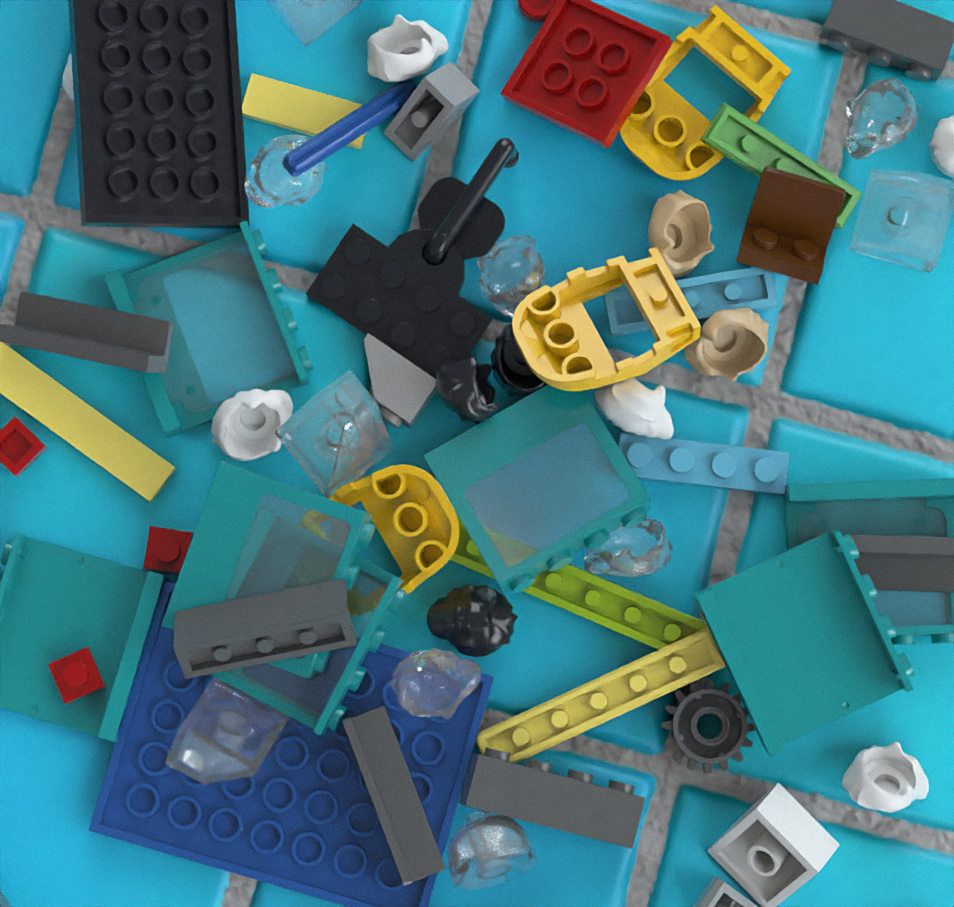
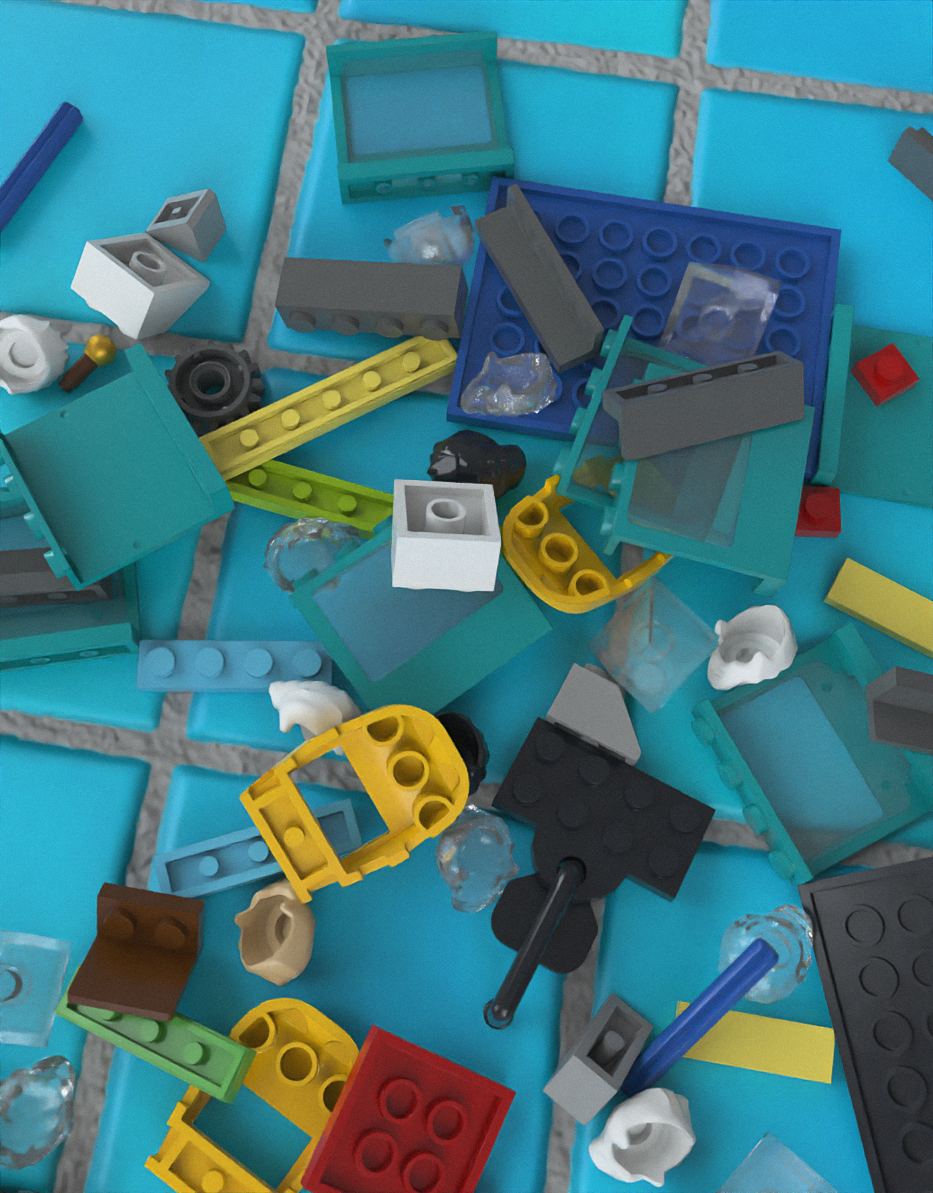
camera: 175 degrees right, 10 degrees down
black hair [435,352,499,425] -> none
tan hair [684,307,769,382] -> none
none -> piece [58,334,117,393]
none -> white slope [391,479,501,592]

